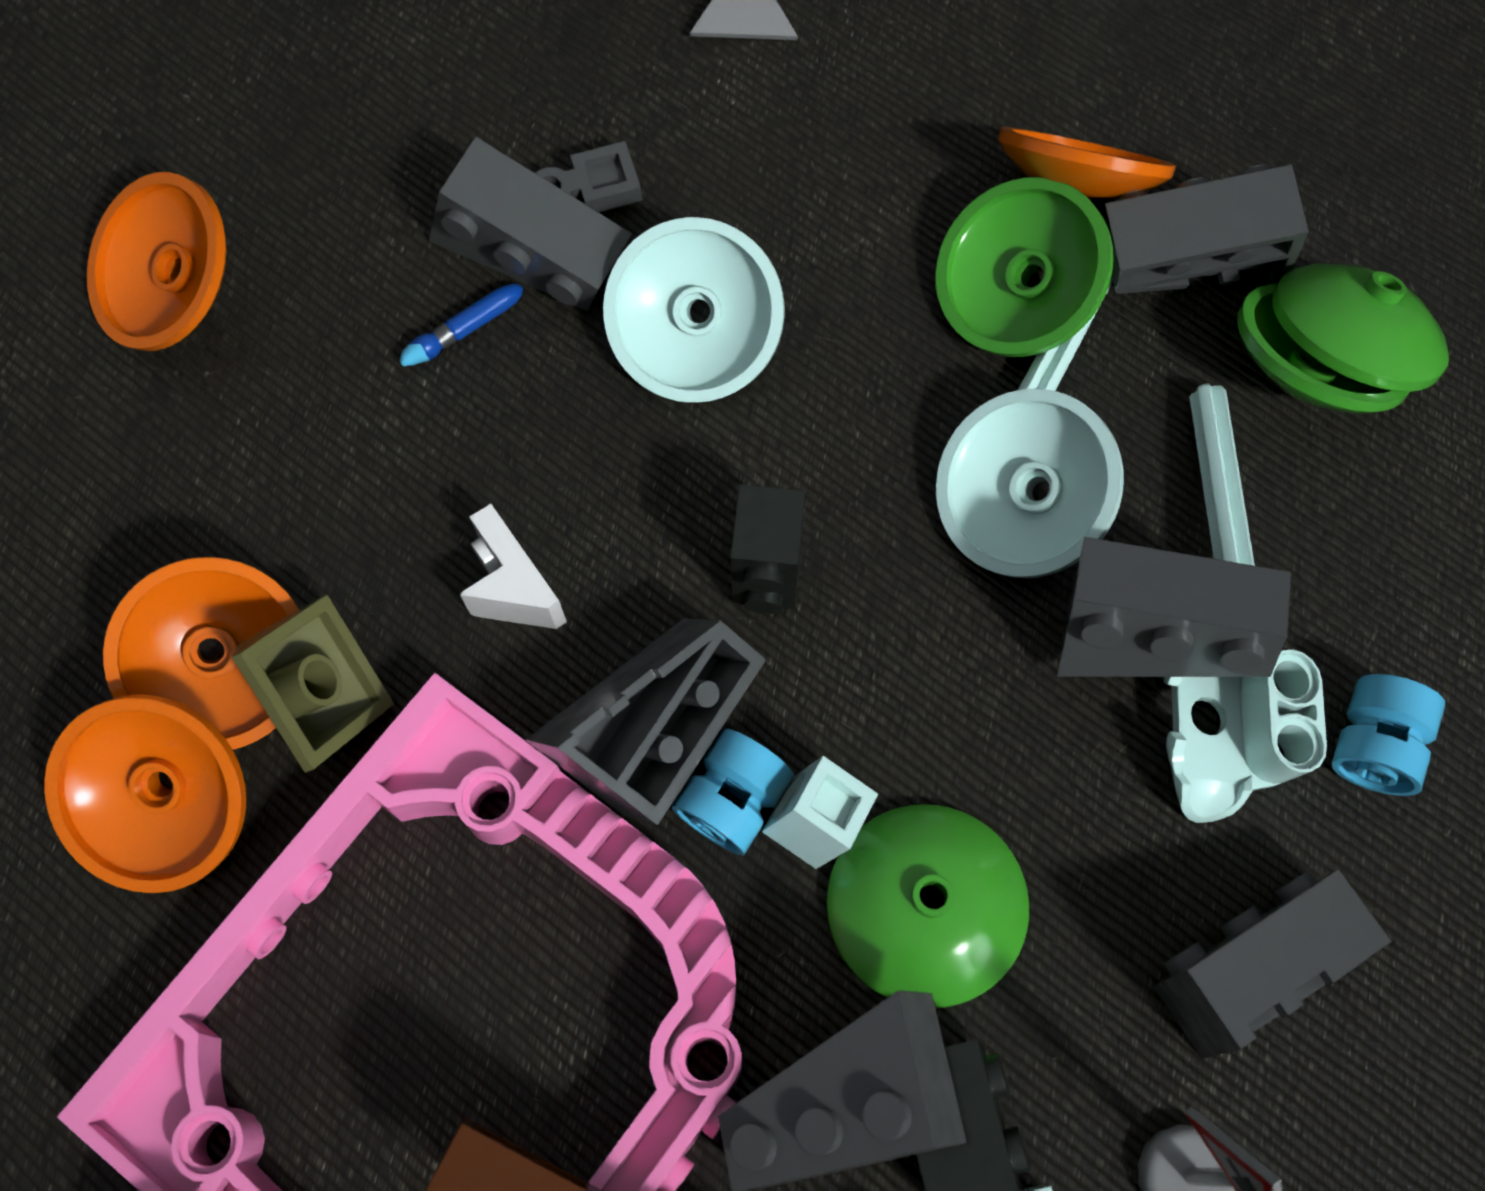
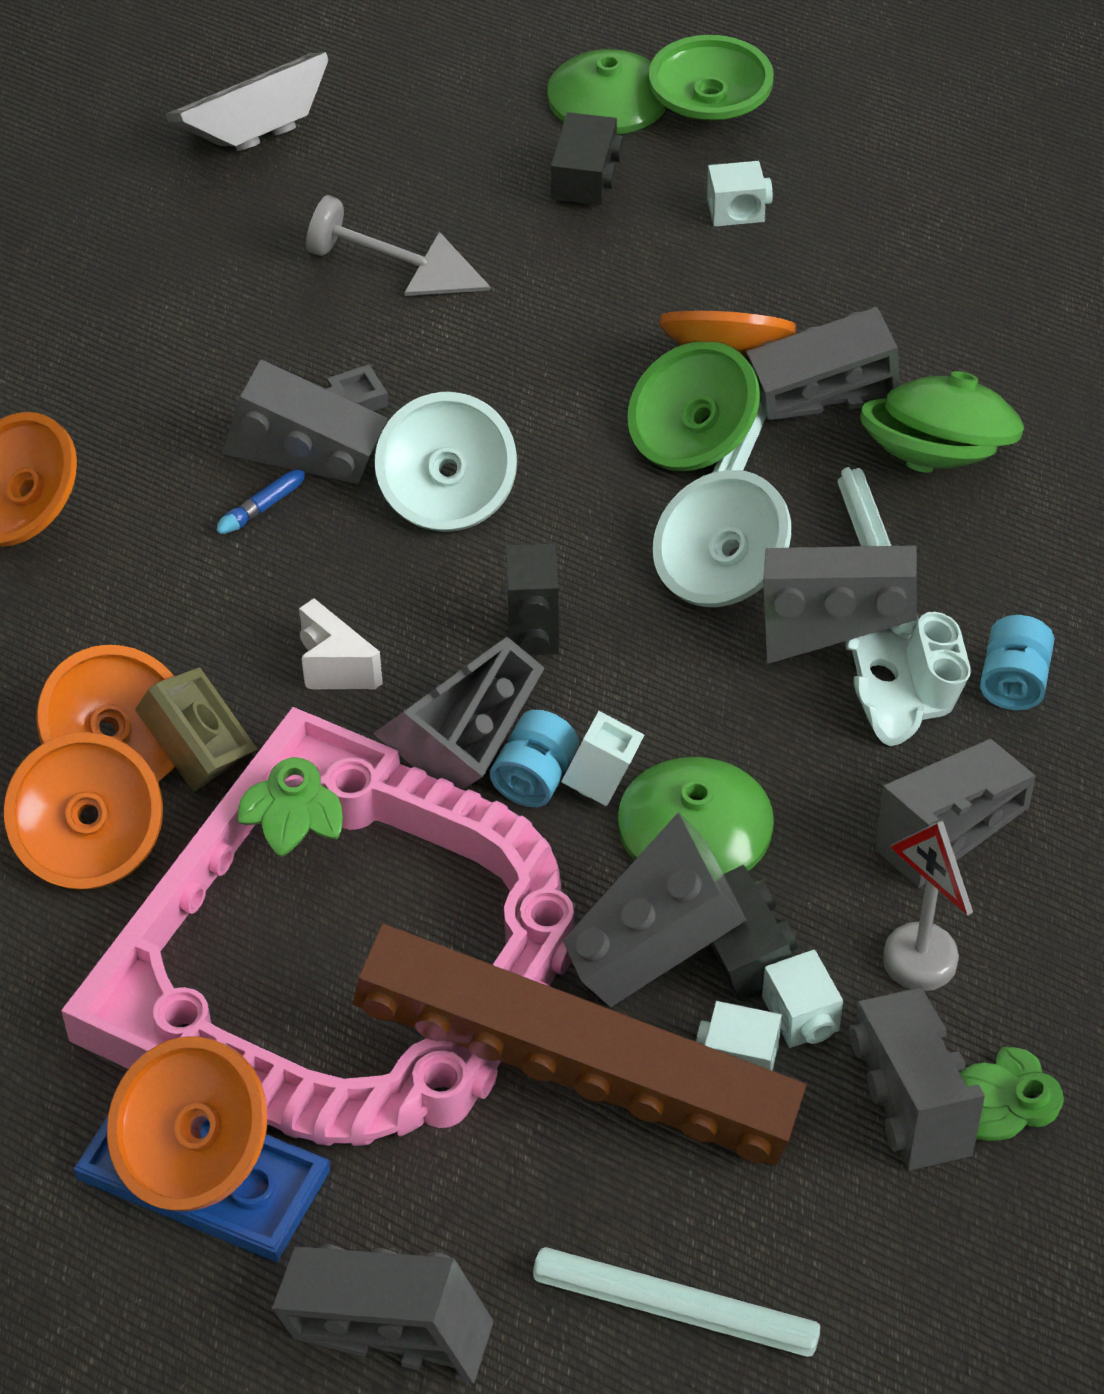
camera: 10 degrees left, 20 degrees down
none -> bright green plate [238,757,343,857]

